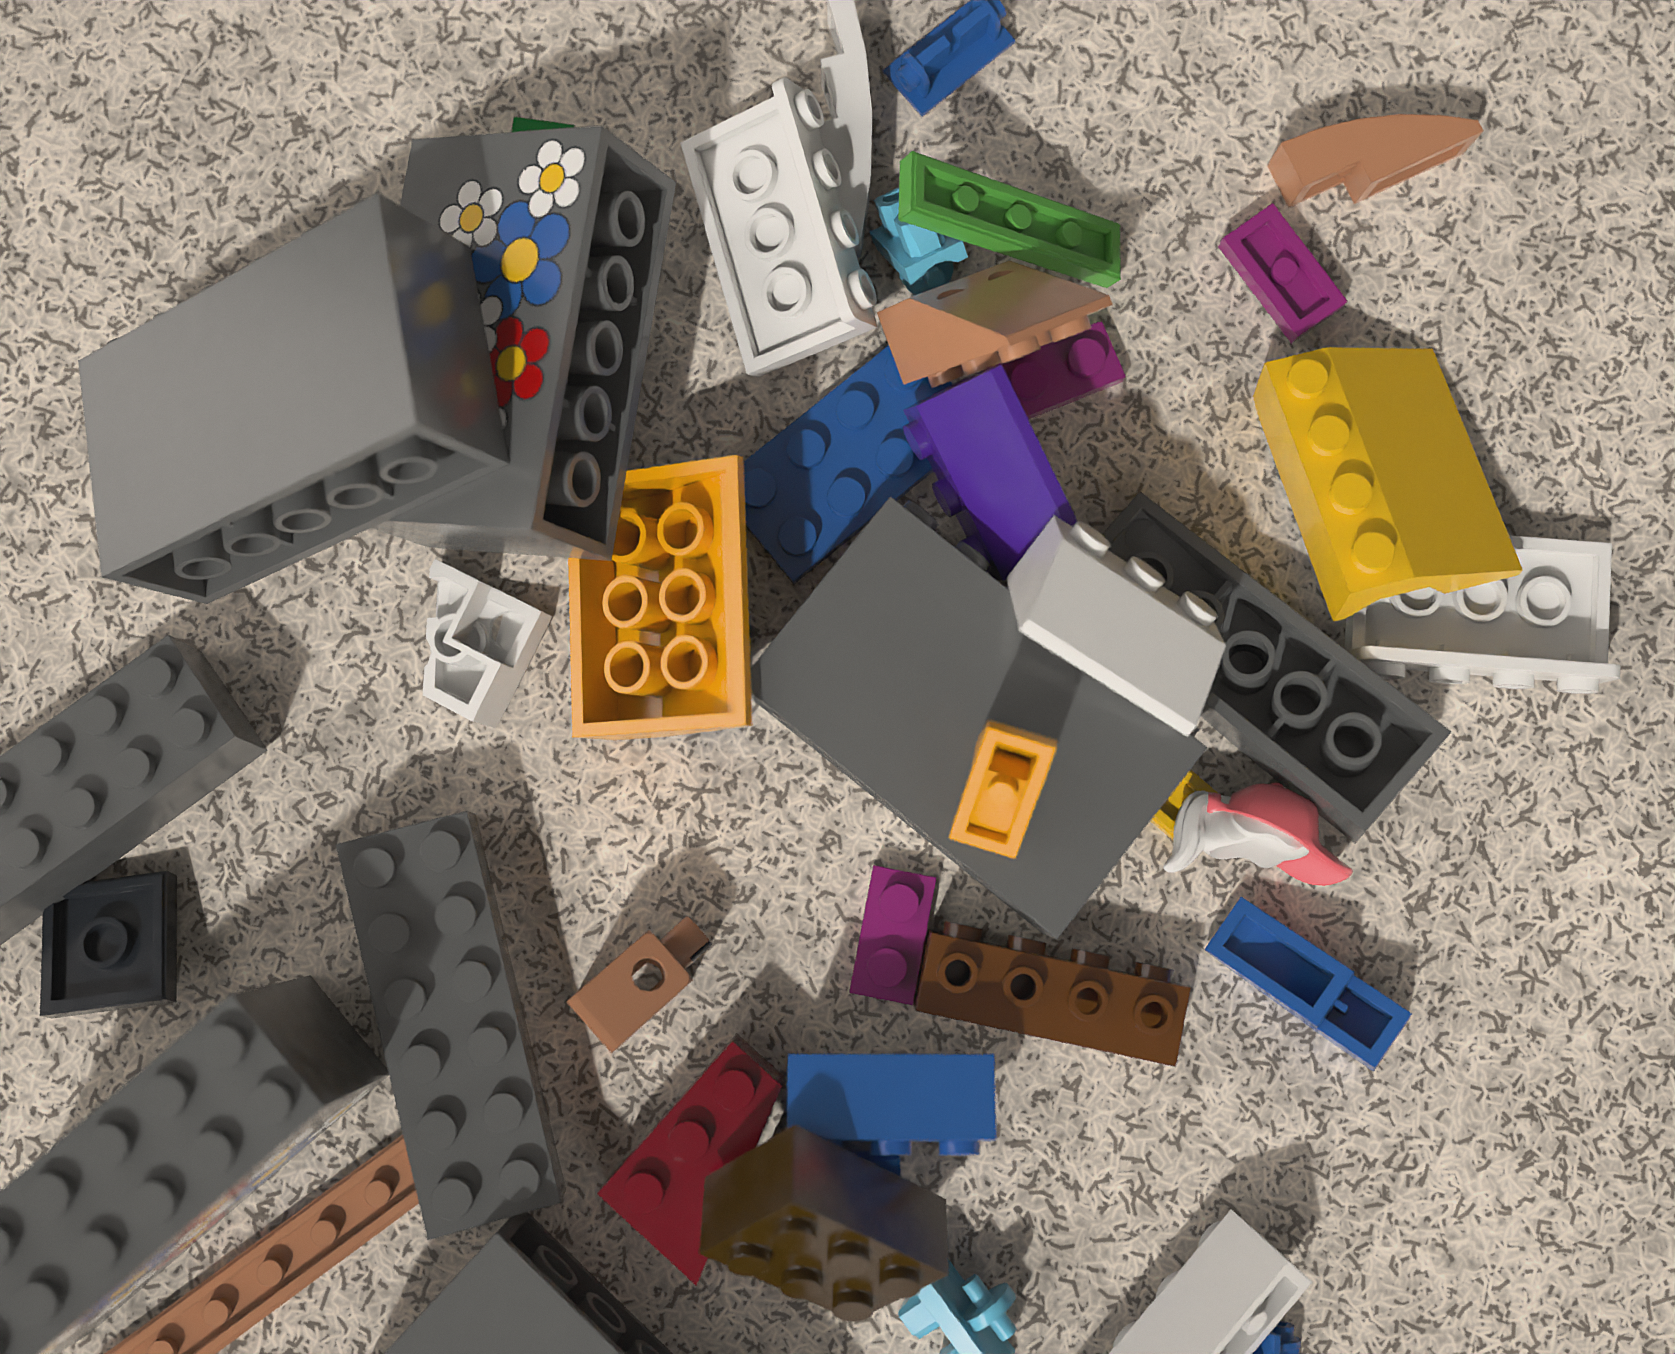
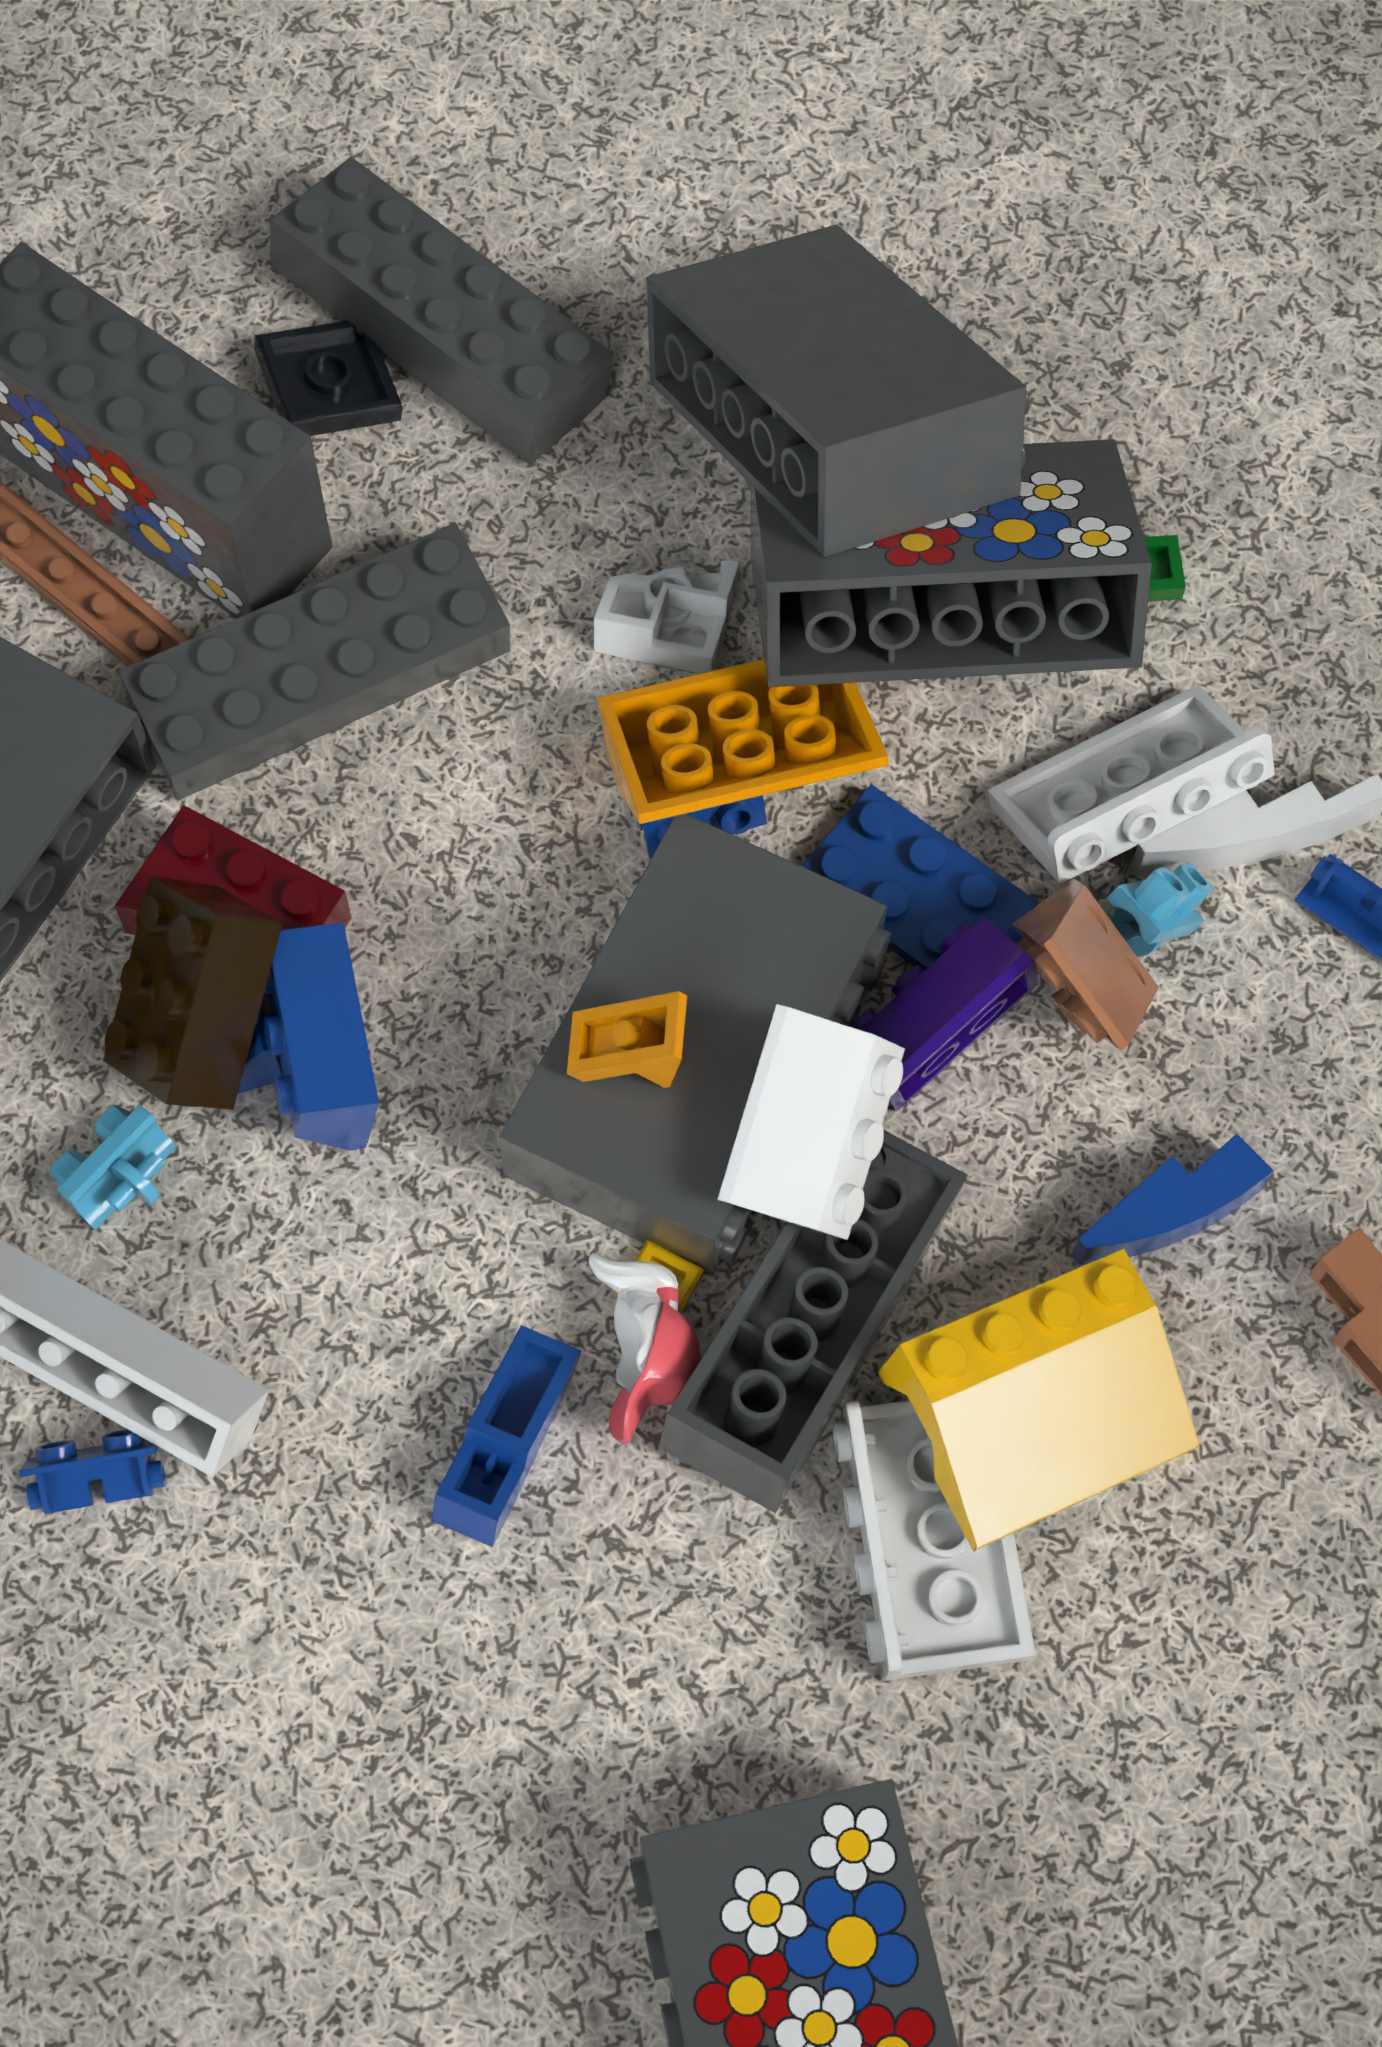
camera: 75 degrees right, 15 degrees down
nougat torso [567,916,712,1053] -> none
magenta plate [849,865,936,1005] -> none
bright green tile [898,151,1121,288] -> none
reddish brown brick [913,921,1191,1067] -> none
magenta plate [986,321,1126,420] -> none
magenta plate [1218,203,1348,344] -> none
none -> blue slope [1071,1134,1274,1265]

